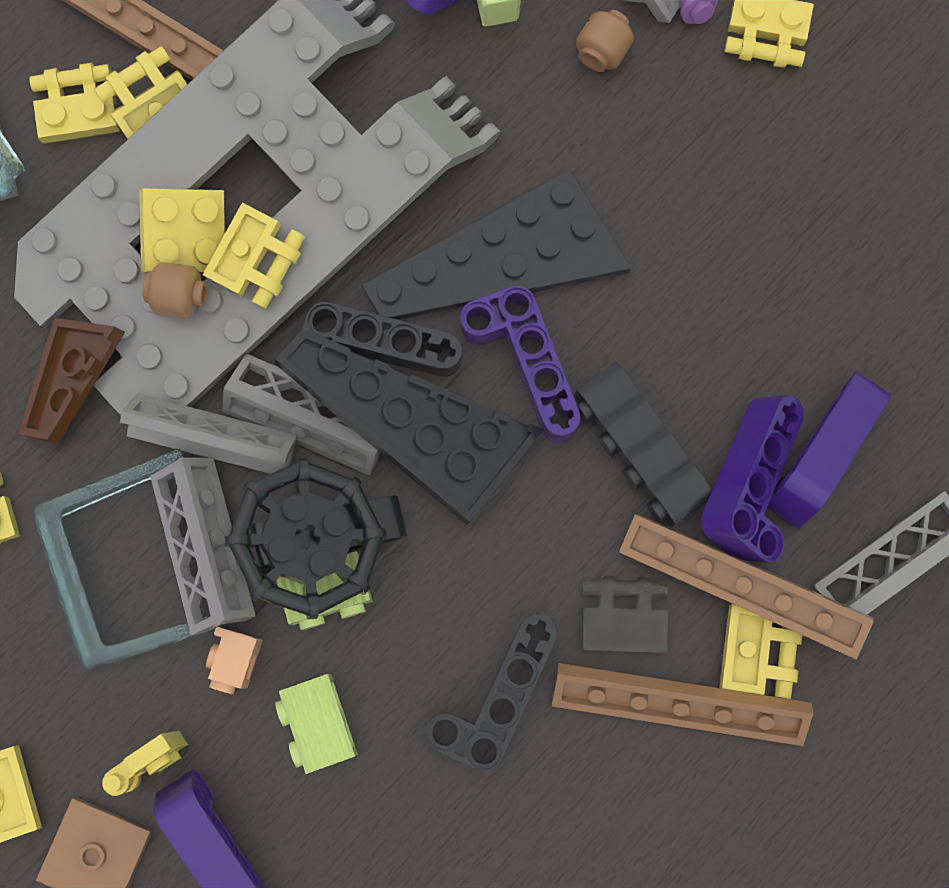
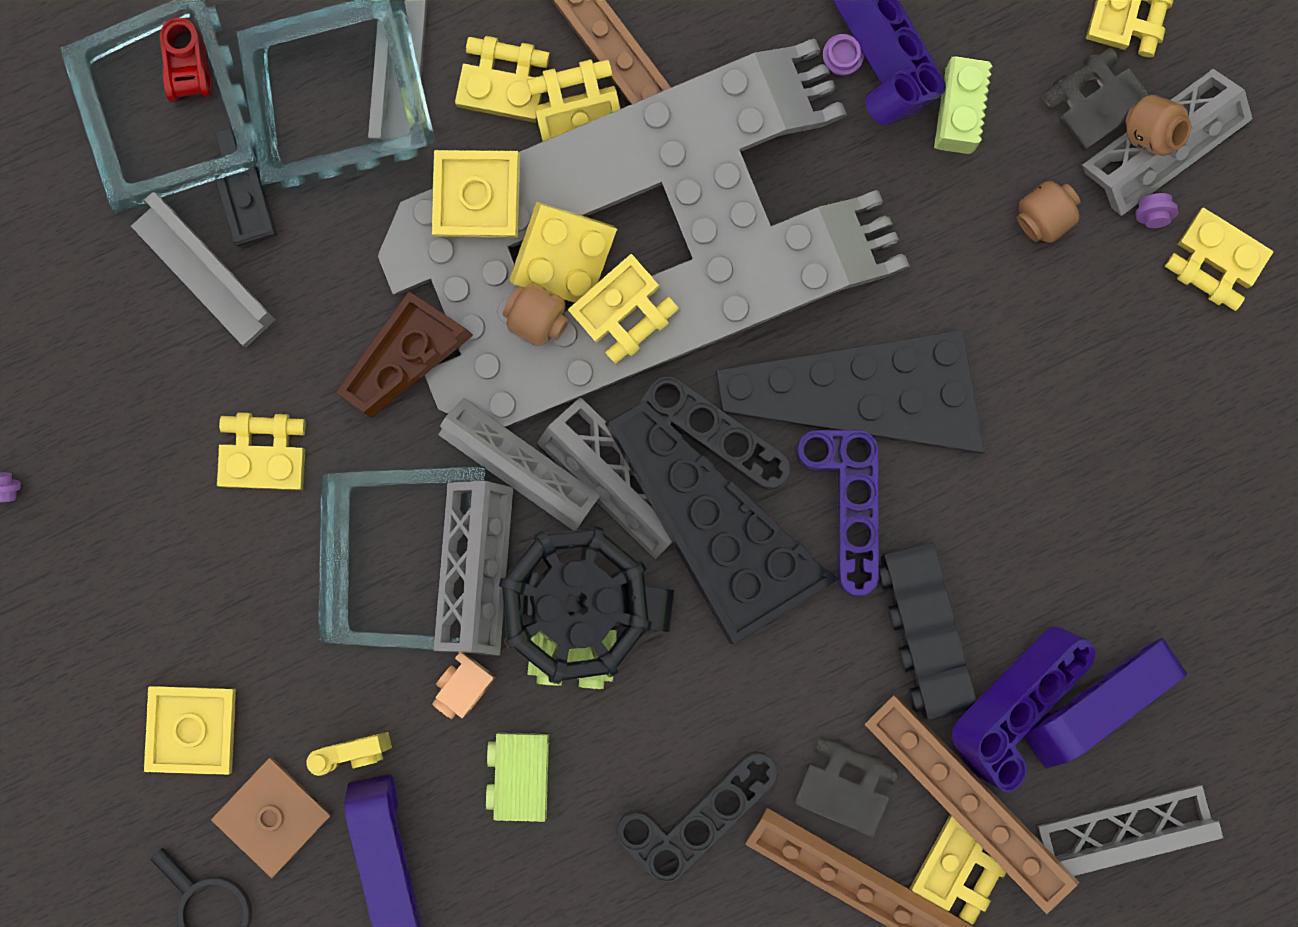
camera: 25 degrees right, 5 degrees up
none -> light yellow plate [432,150,520,238]

